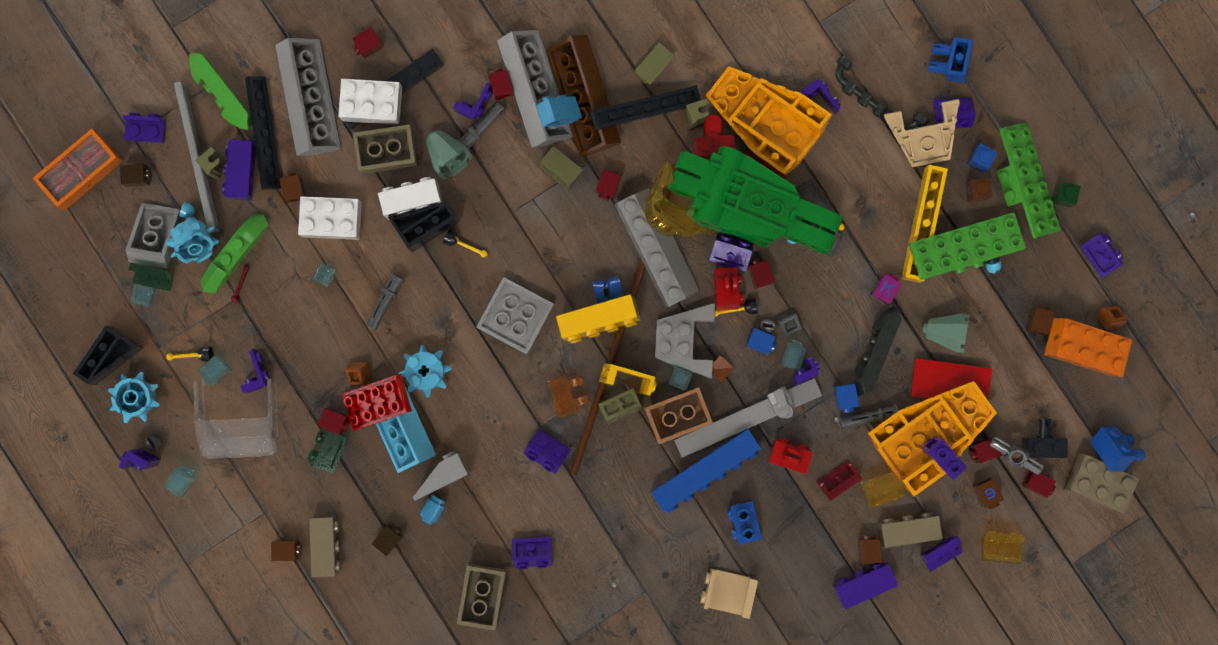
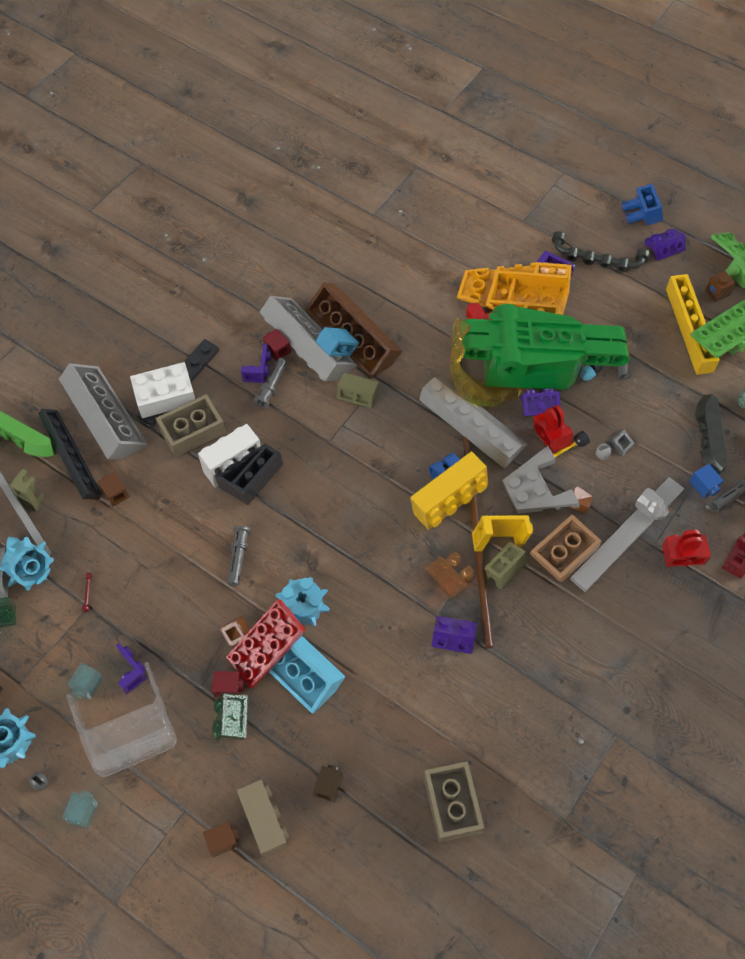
camera: 20 degrees left, 25 degrees down
dark purple bracket [119,448,161,470] -> none
hinge [166,346,214,362] -> none
bright green brick [200,214,269,293] -> none
dark purple brick [222,140,256,201] -> none
white brick [298,197,362,240] -> none
clear light blue plate [312,263,336,287] -> none
dark red brick [352,27,384,59] -> none
light grey slope [413,451,471,501] -> none
dark azure brick [419,494,446,525] -> none
sand green cone [426,130,473,179] -> none
hinge [443,230,488,258] -> none
light grey plate [476,277,554,354] -> none
dark purple bracket [512,537,552,570] -> none
black plate [590,85,701,131] -> none
dark red brick [595,169,621,201] -> none
olive hinge [631,42,675,85] -> none
blue brick [651,429,761,513] -> none
clear light blue brick [667,366,693,391] -> none
olive hinge [684,99,709,130] -> none
tan panel [700,568,758,619] -> none
blue brick [726,500,762,545] -> none
blue brick [745,328,777,355] -> none
dark red brick [748,259,775,289] -> none
clear light blue brick [779,340,807,371] -> none
dark purple bracket [791,356,820,386] -> none
magenta brick [871,273,902,305] -> none
tan wing [883,99,960,167] -> none
blue brick [967,144,998,173] -> none

